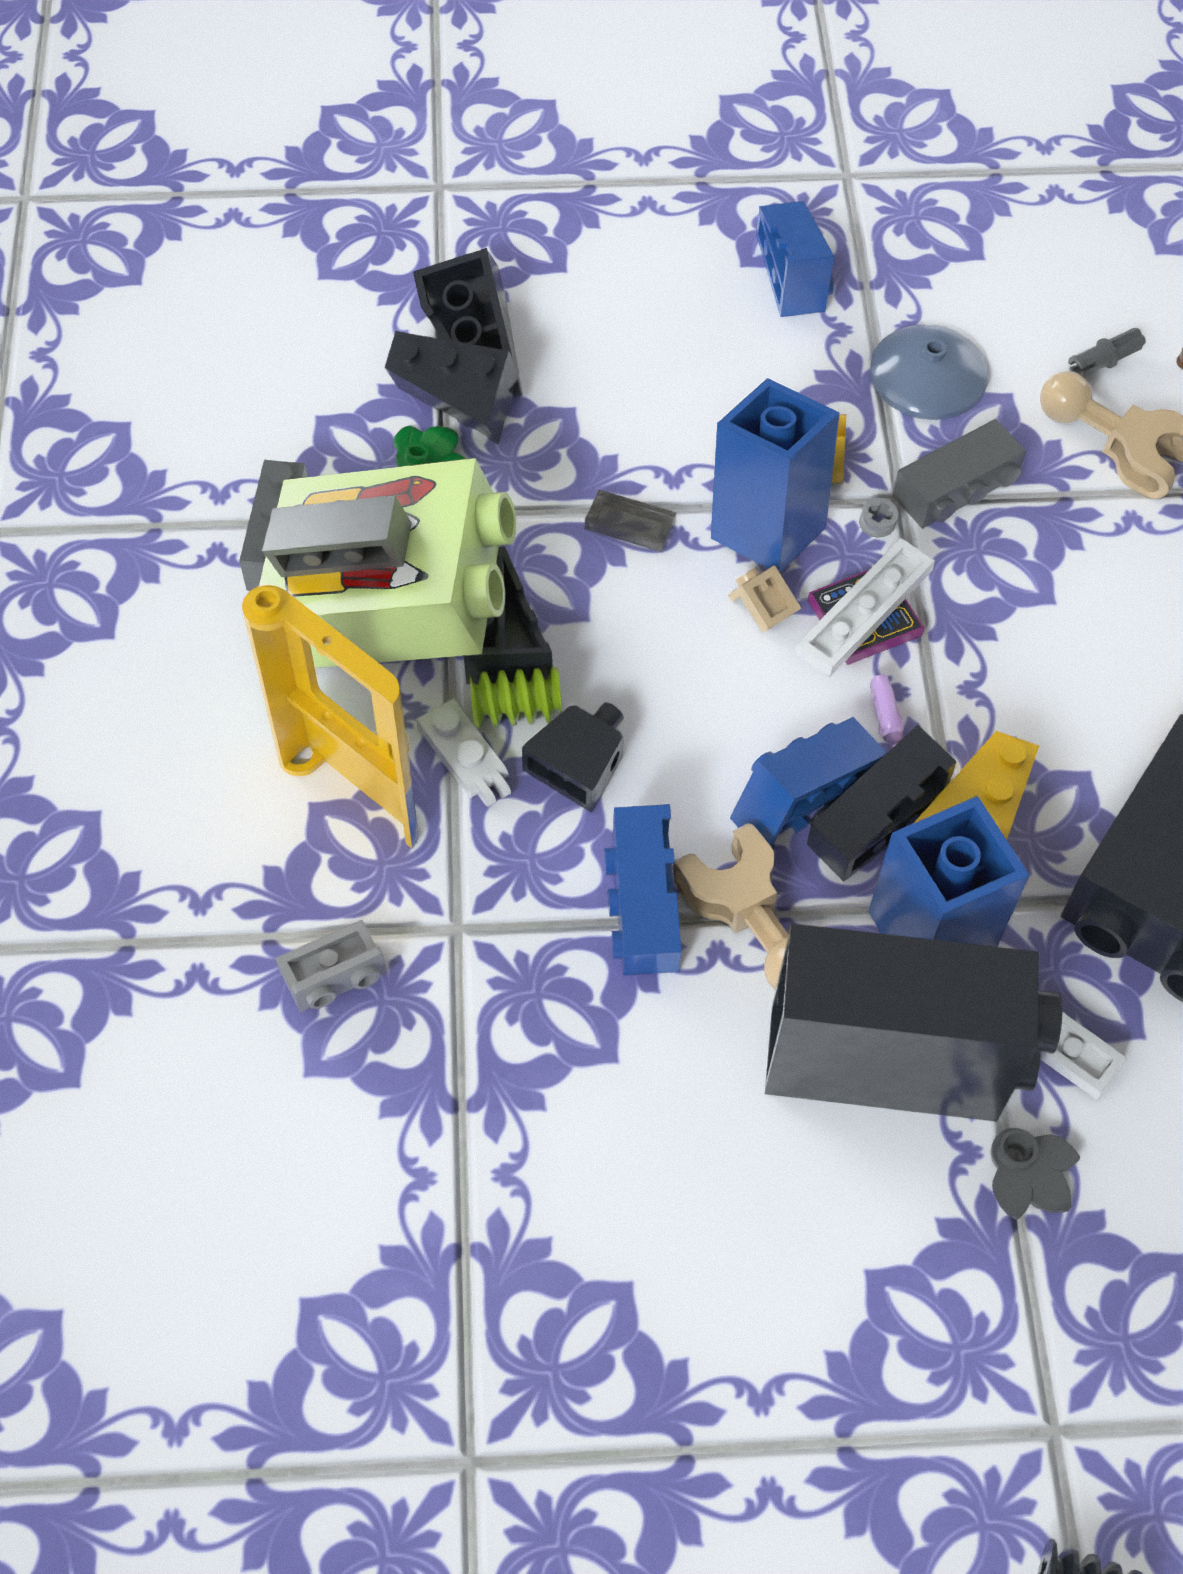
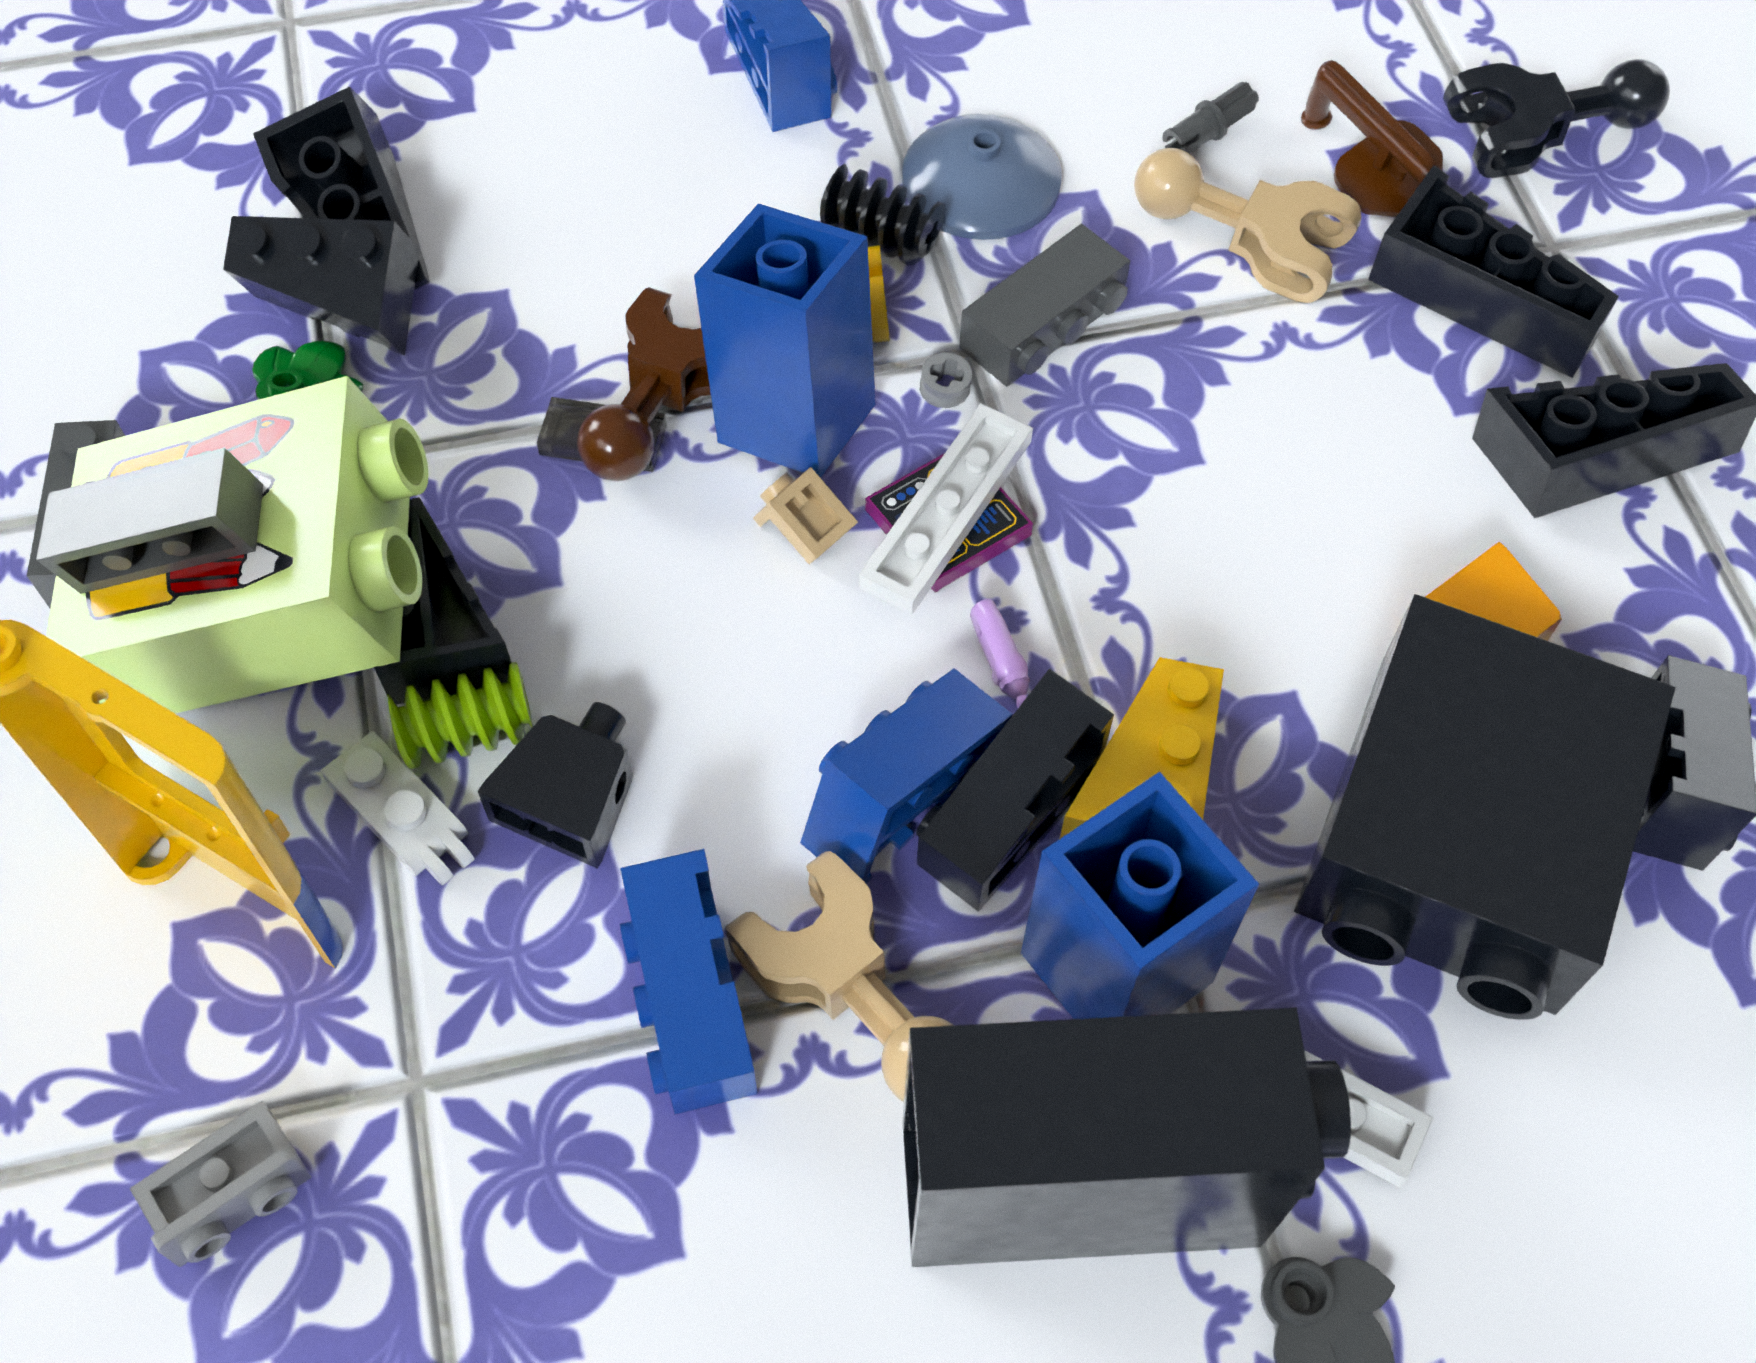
camera: 10 degrees left, 0 degrees up
none -> reddish brown piece [577,287,711,481]
none -> black piece [820,163,946,266]

